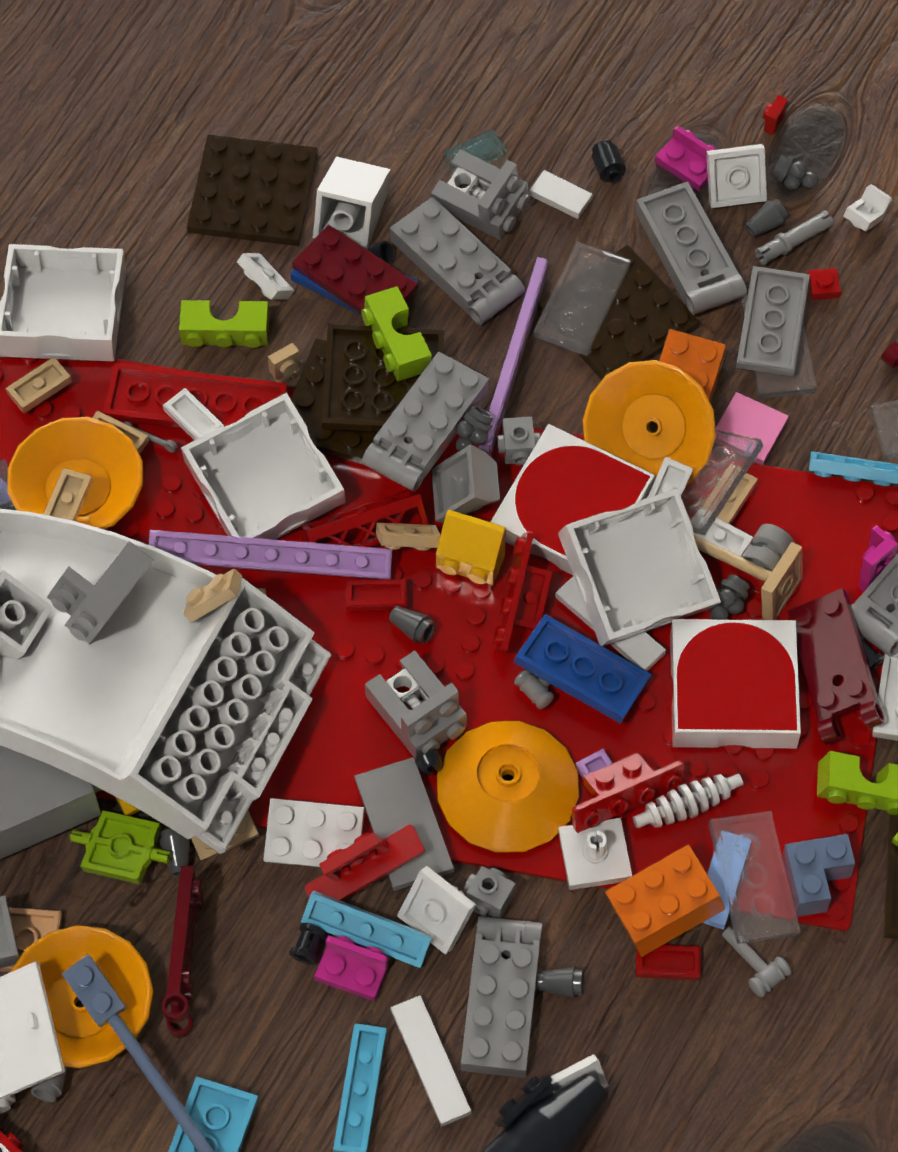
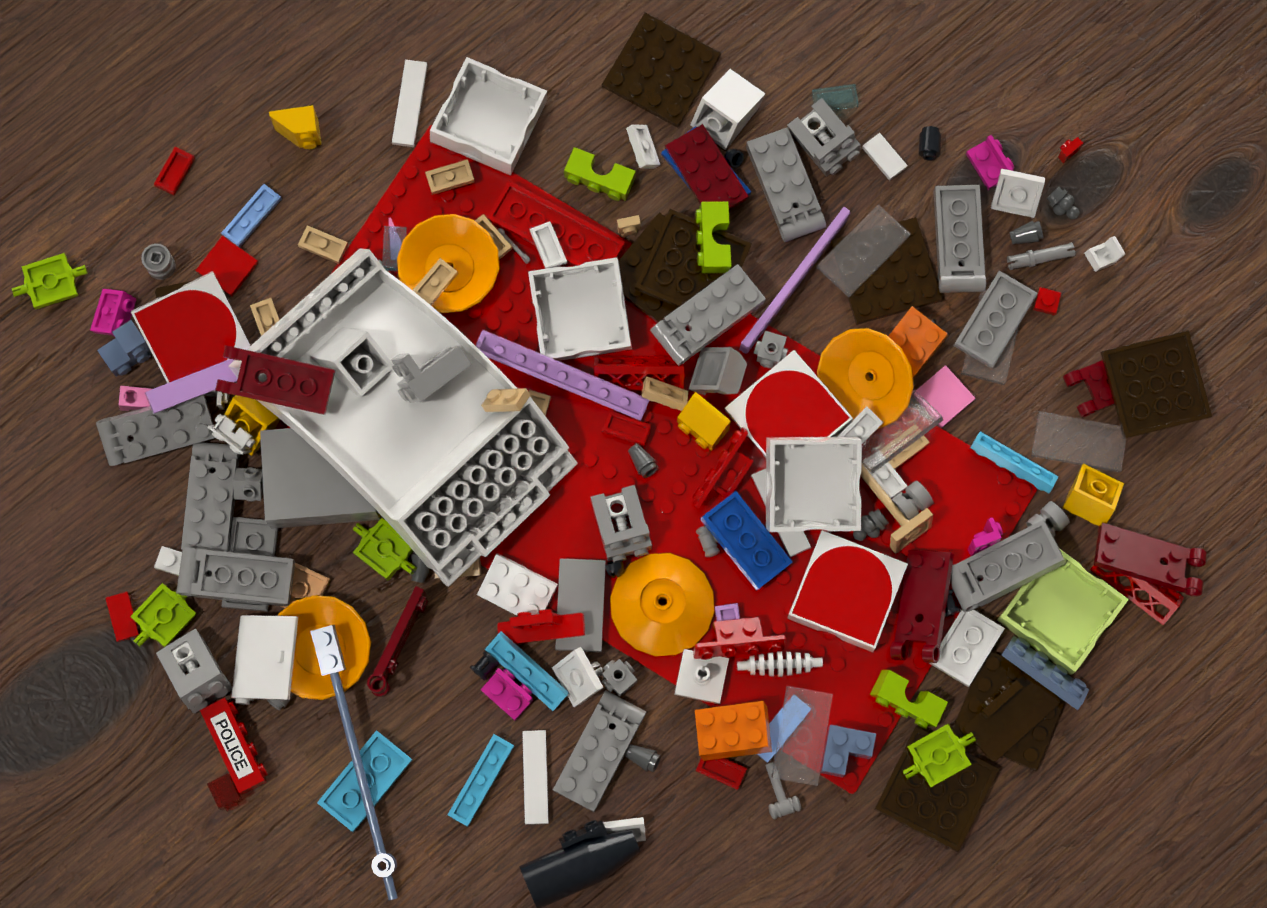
camera: 20 degrees right, 15 degrees up
dark grey piece [455,406,494,452] -> none

